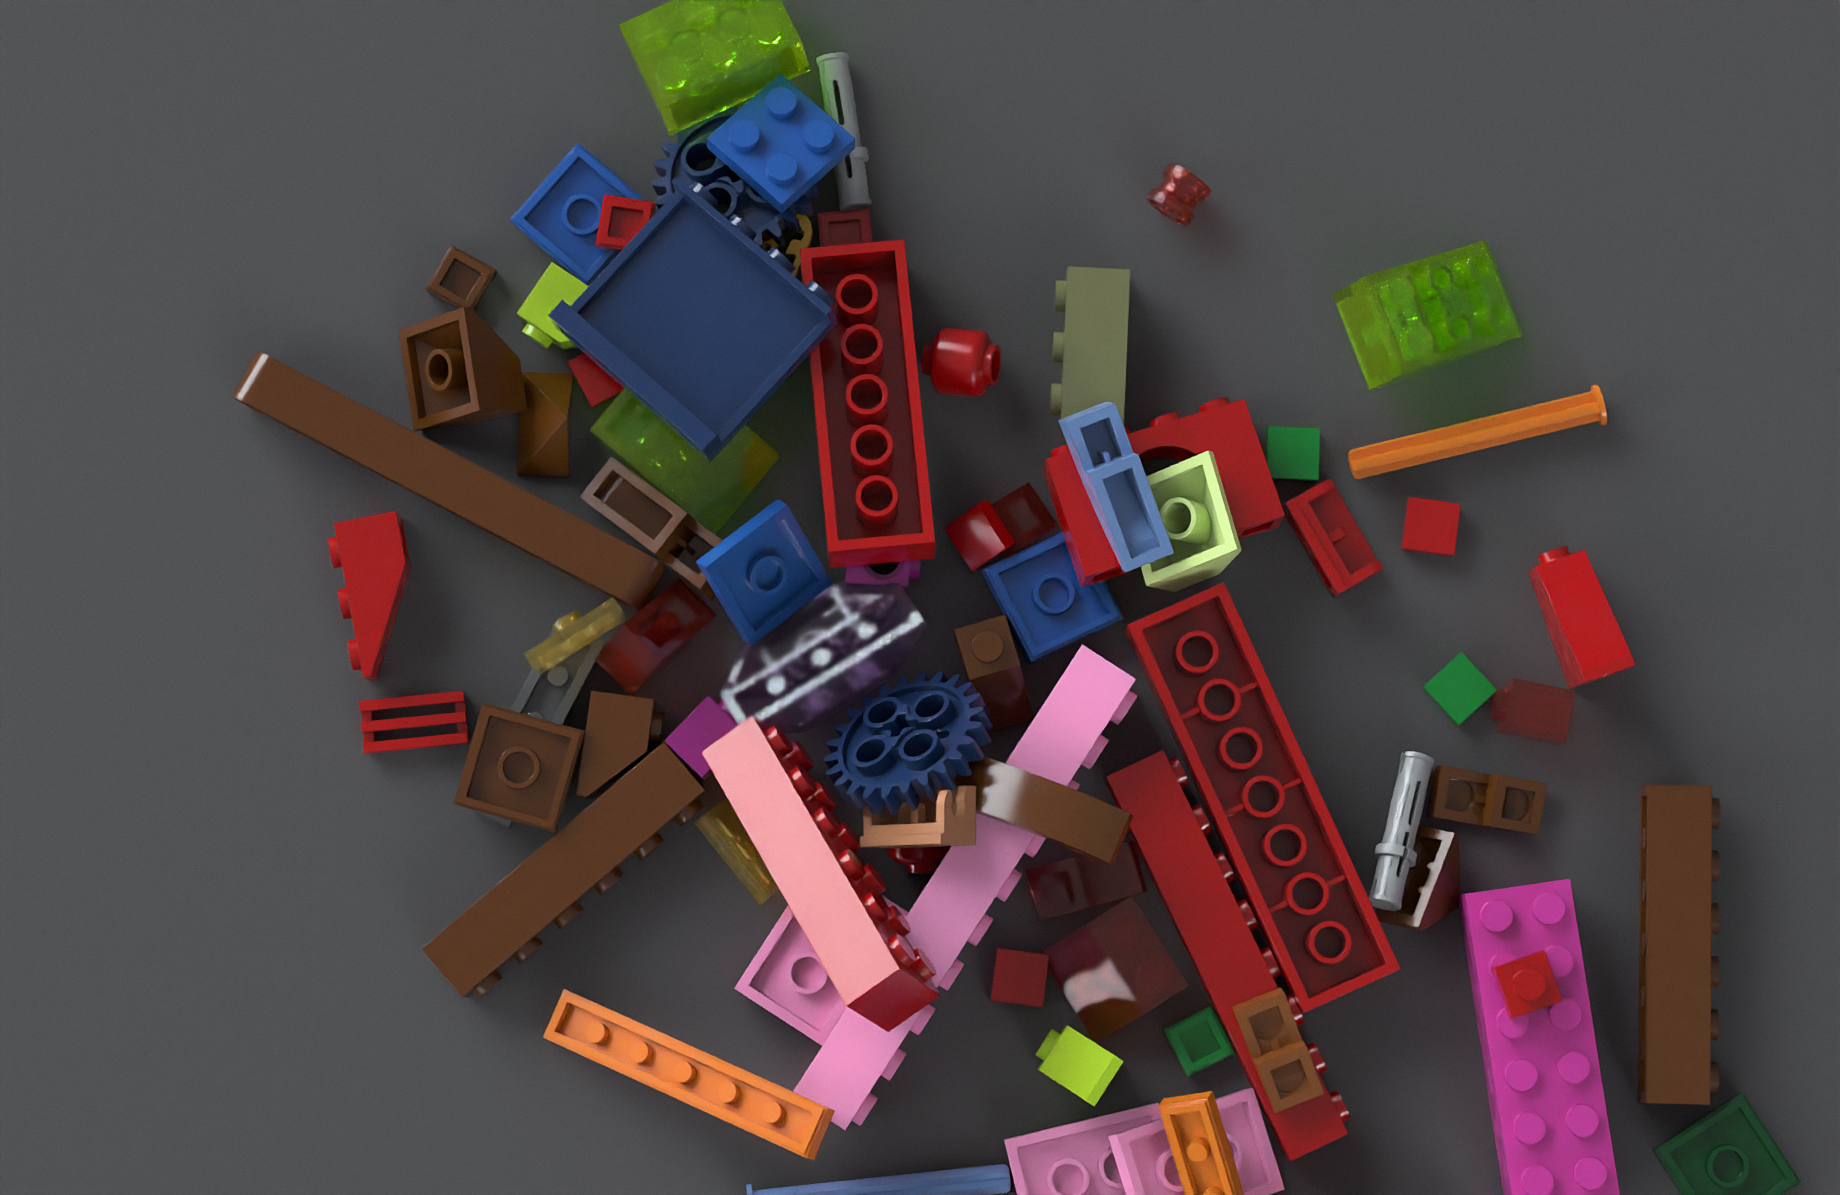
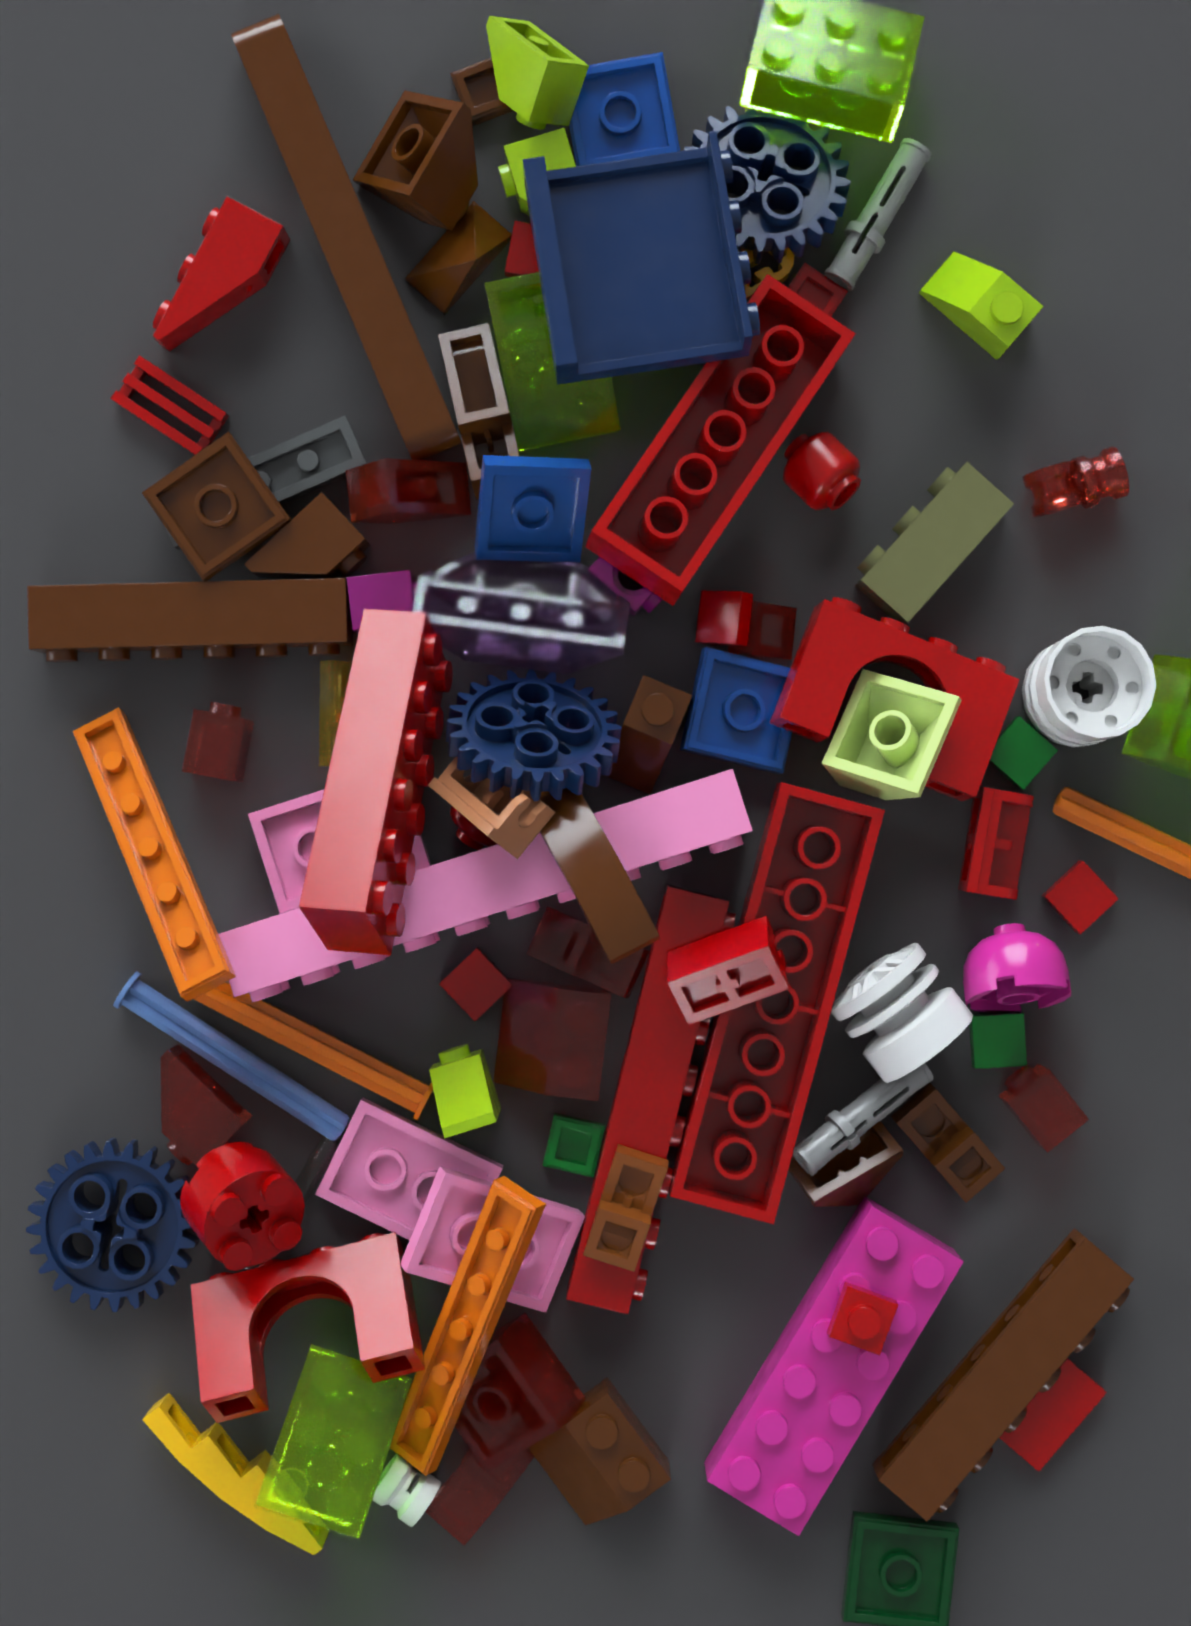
camera: 45 degrees right, 5 degrees up
clear yellow plate [524,597,626,674] -> none
red tile [595,195,656,252] -> none
blue plate [707,73,855,214] -> none
medium blue slope [1058,401,1174,572] -> none
red slope [1527,546,1635,689] -> none
none -> clear red brick [182,702,254,782]
none -> orange axle [193,982,433,1121]
none -> lime slope [486,16,589,130]
none -> red hinge [667,915,789,1025]
none -> white wheel [831,943,973,1083]
none -> lime slope [919,251,1044,360]
none -> dark pink cylinder [963,923,1071,1013]
none -> red tile [999,1358,1107,1472]
none -> clear red wheel [1022,460,1085,518]
none -> white wheel [1022,626,1156,748]

